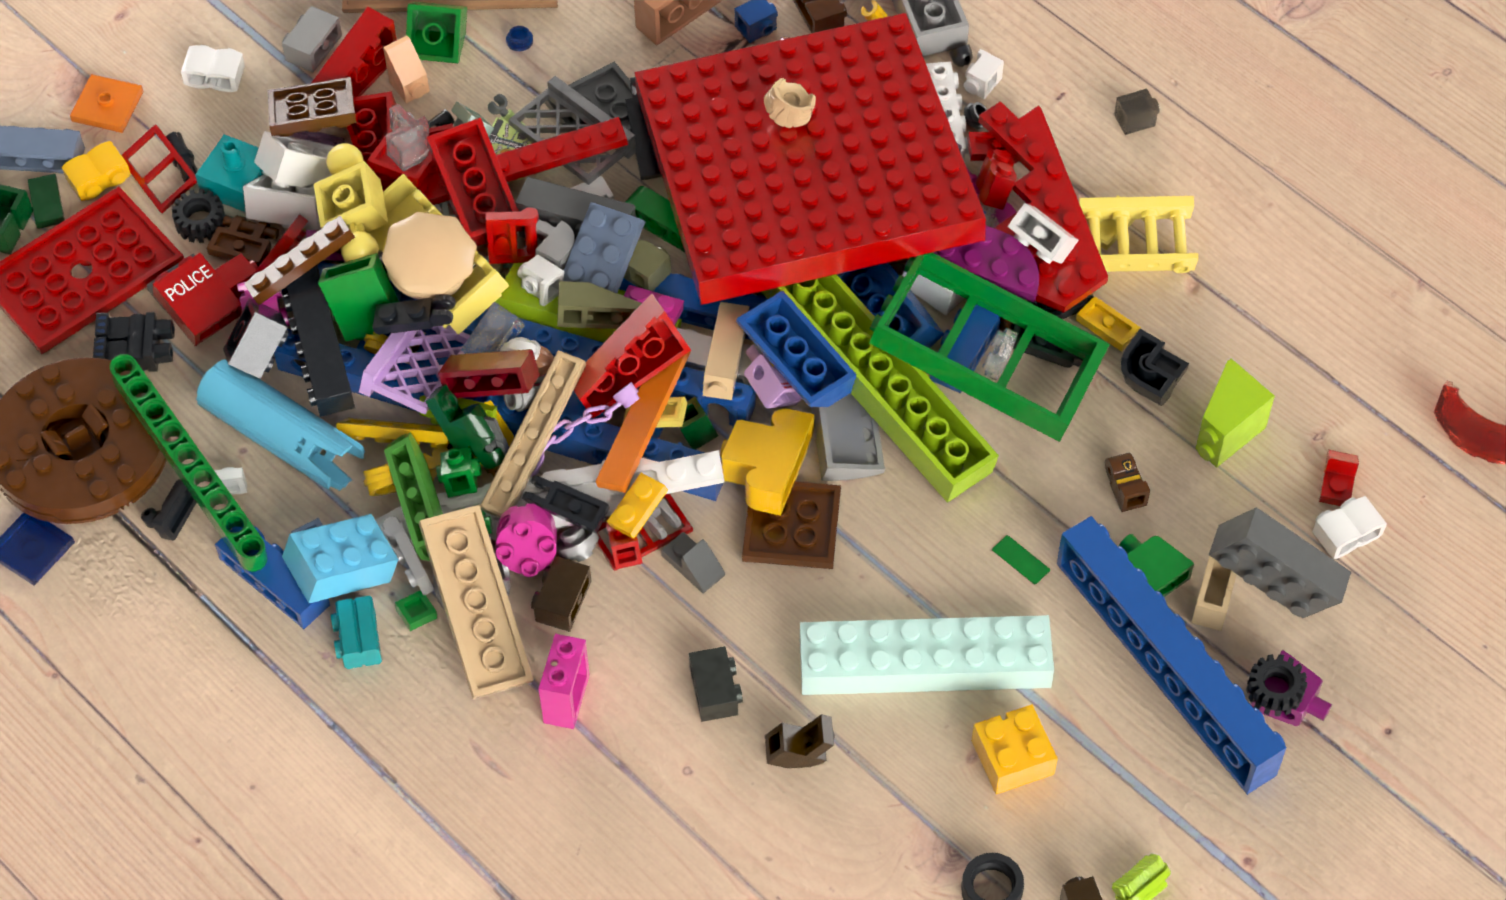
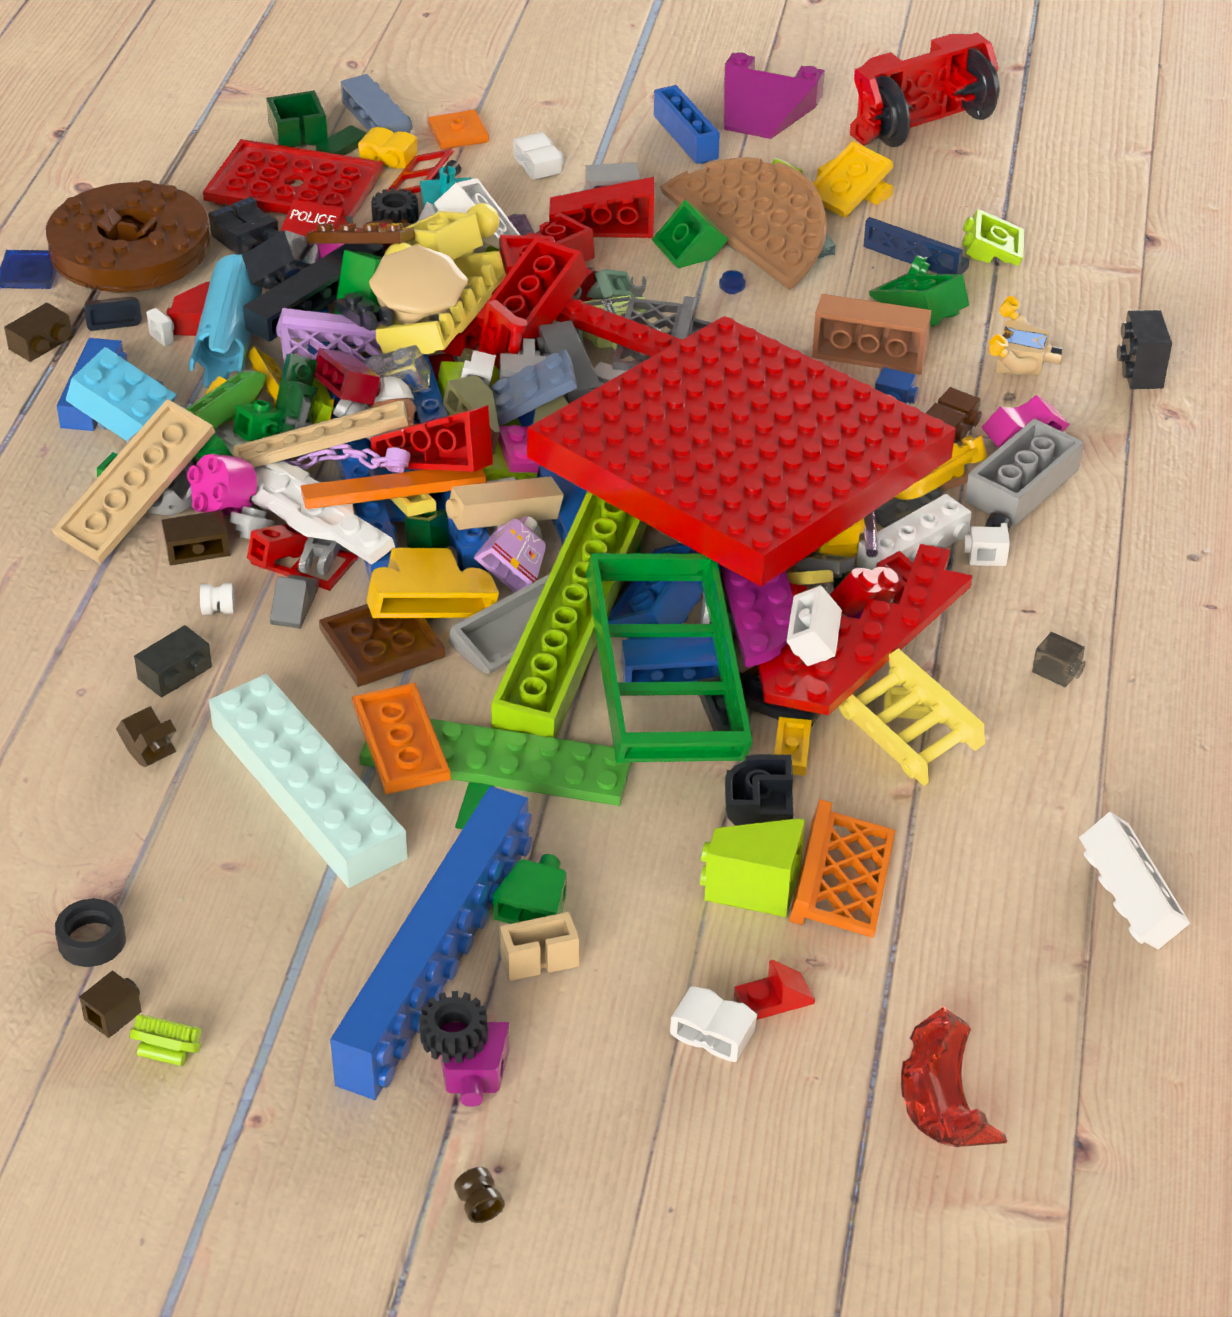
camera: 55 degrees right, 15 degrees down
green beam [110,354,267,572] -> none
reddish brown plate [268,77,356,137] -> none
teal brick [331,596,382,669] -> none
light nougat slope [383,36,430,104] -> none
clear brick [386,104,429,171] -> none
black hinge [522,475,610,534] -> none
dark pink window [539,634,590,729] -> none
yellow plate [607,473,668,539] -> none
blue slope [736,290,857,407] -> none
tan hair [764,78,816,128] -> none
yellow piece [971,704,1058,794] -> none
clear plate [982,328,1018,381] -> none
reddish brown leg [1105,453,1150,512] -> none
dark grey brick [1209,507,1351,618] -> none
none -> dark brown brick [4,302,73,362]
none -> red slope [166,282,210,336]
none -> white wheel [200,583,235,615]
none -> orange tile [352,683,451,795]
none -> bright green plate [359,718,632,806]
none -> dark brown wheel [454,1167,505,1223]
none -> orange fence [789,799,895,938]
none -> white brick [1079,812,1190,949]

